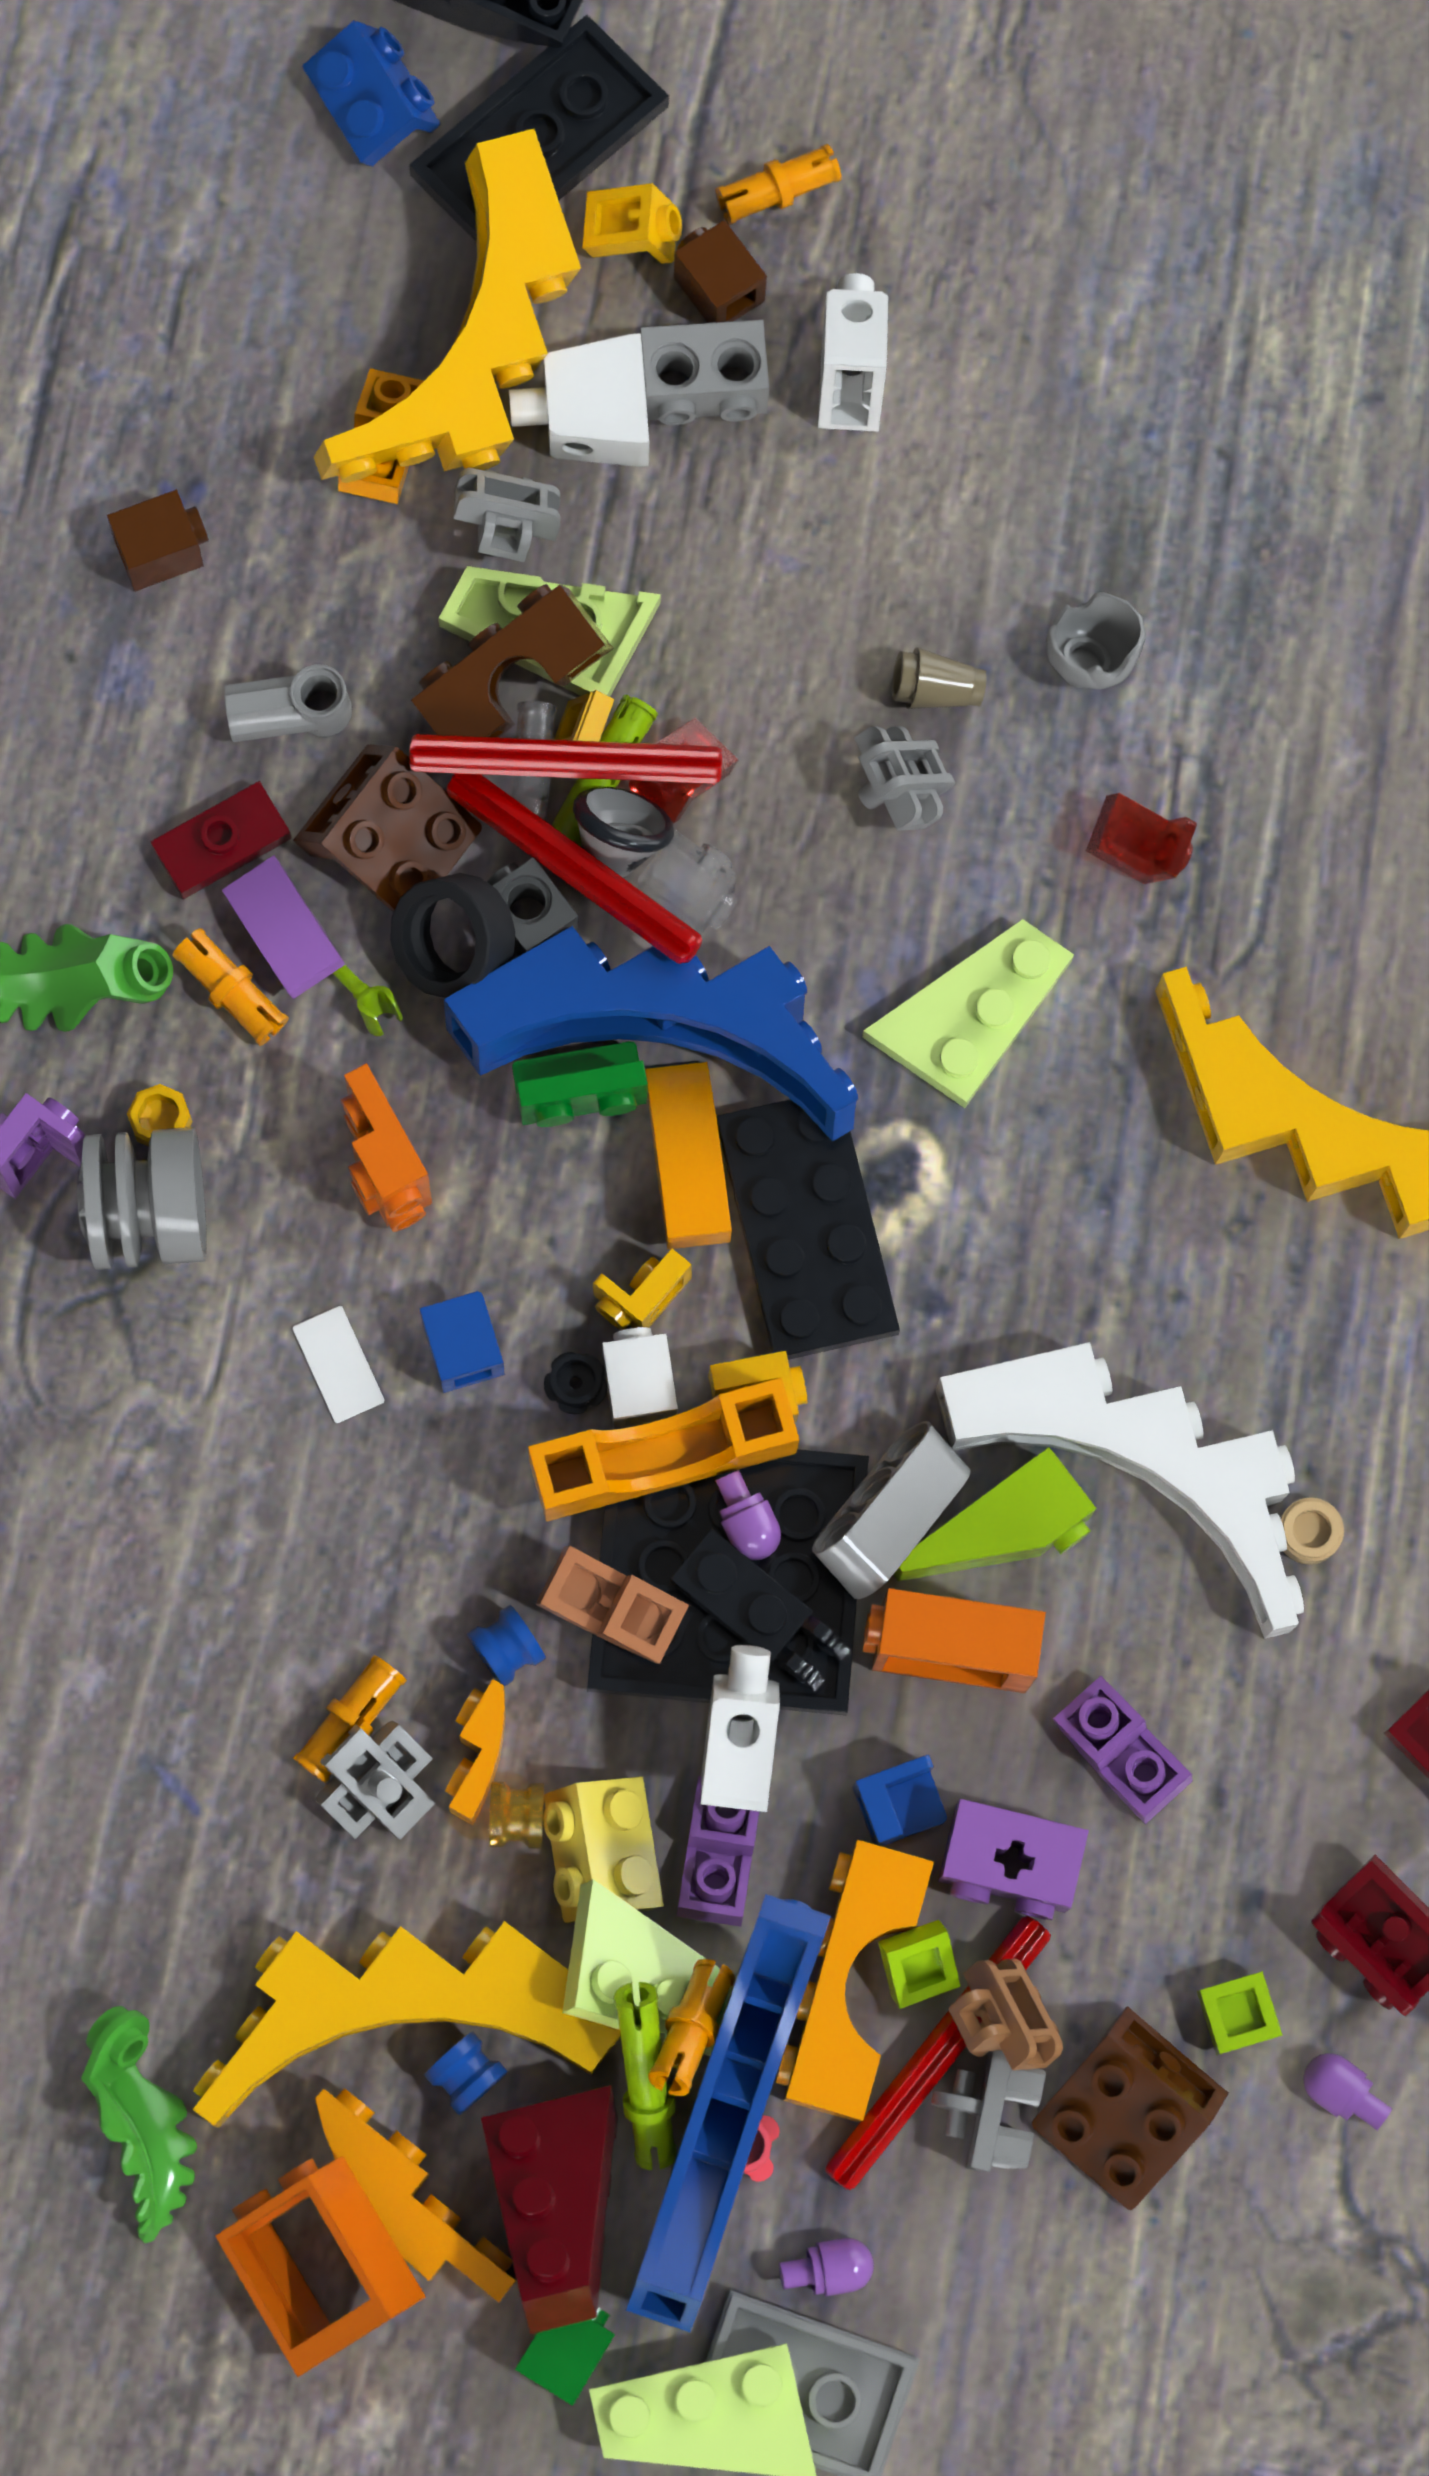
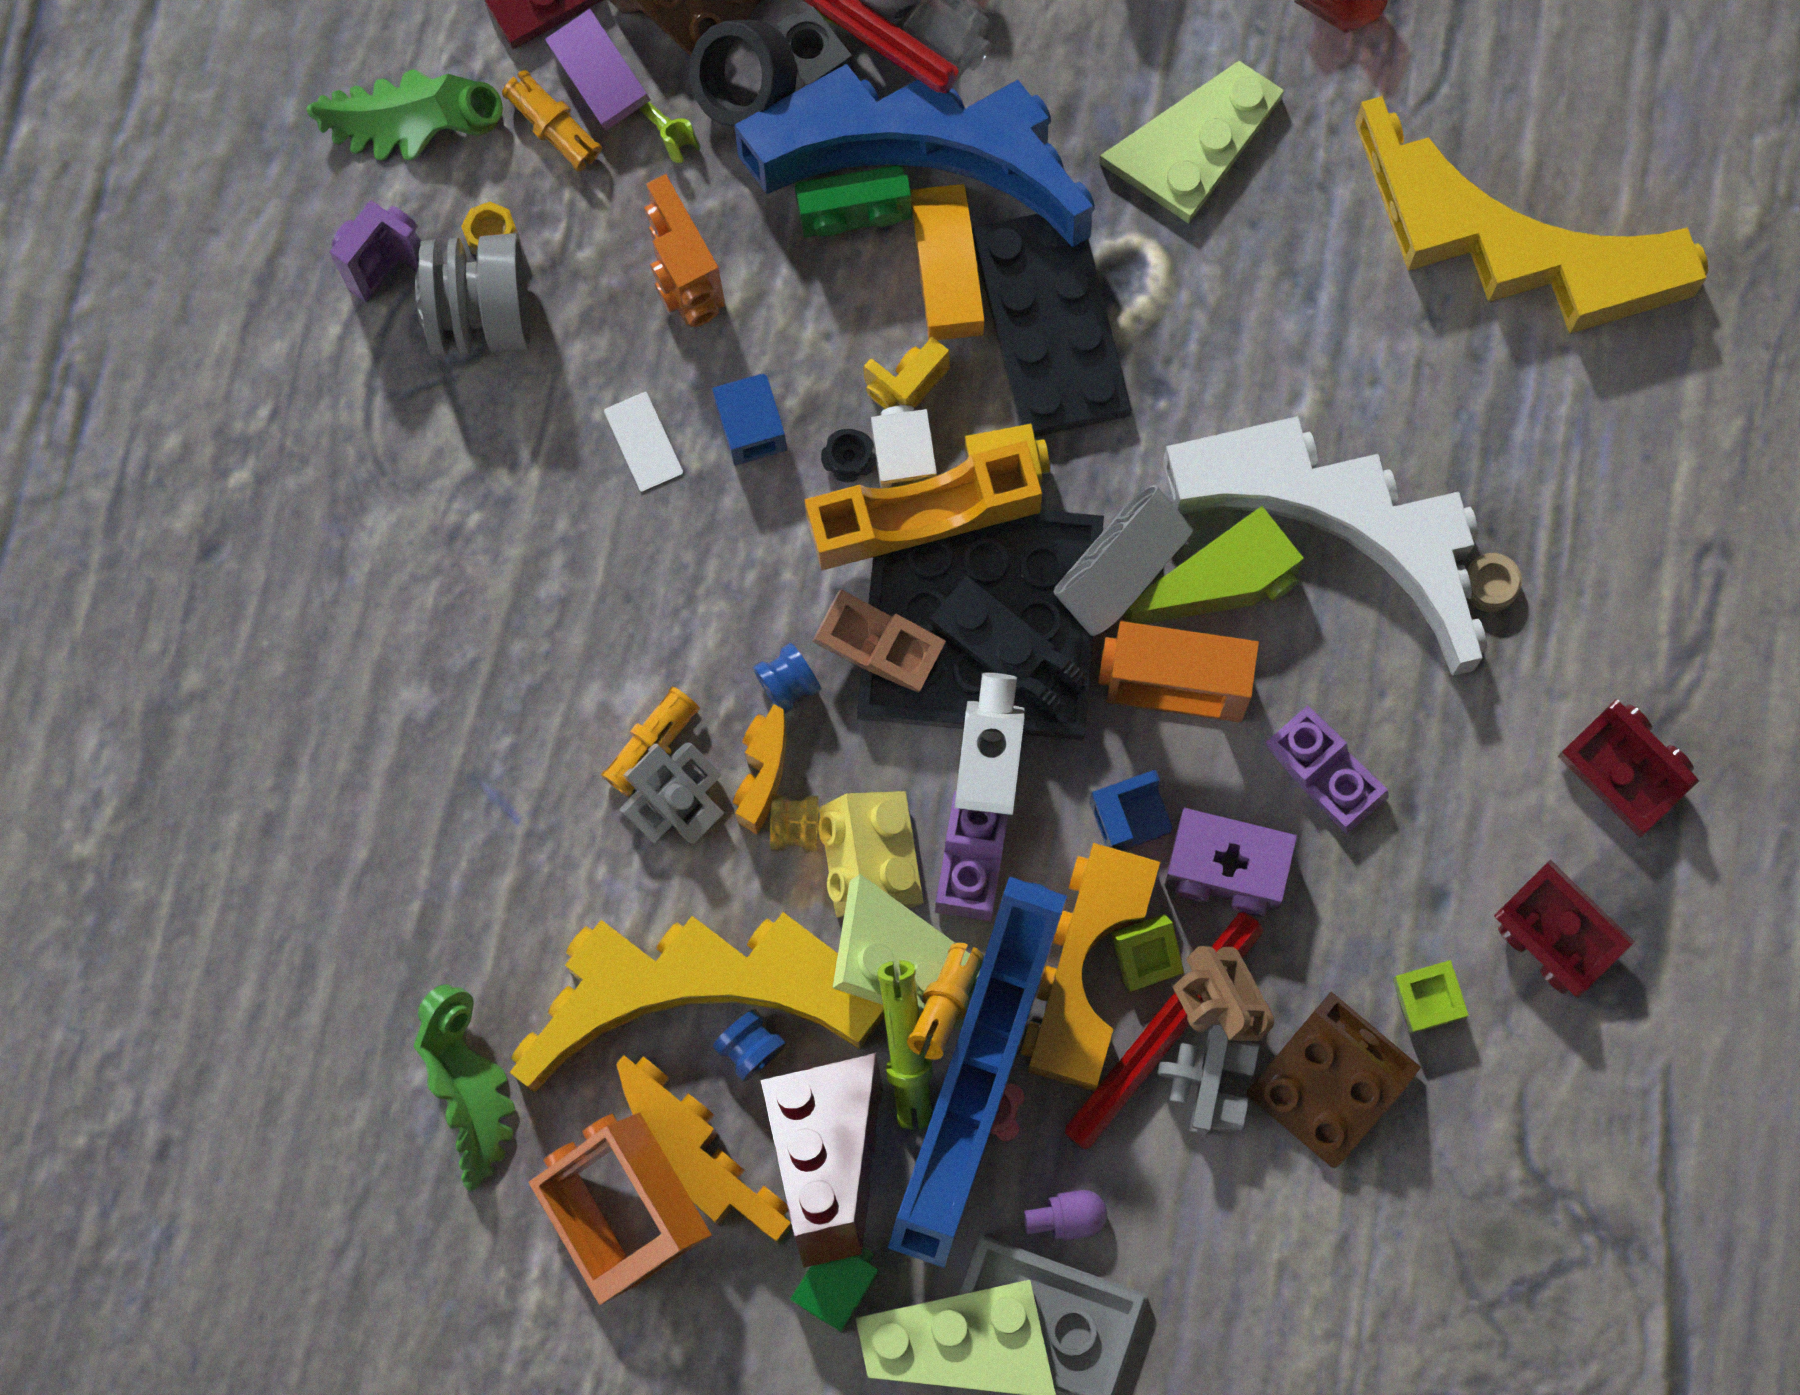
camera: 10 degrees right, 0 degrees up
medium lavender cylinder [716,1470,781,1560] -> none
medium lavender cylinder [1303,2053,1392,2131] -> none

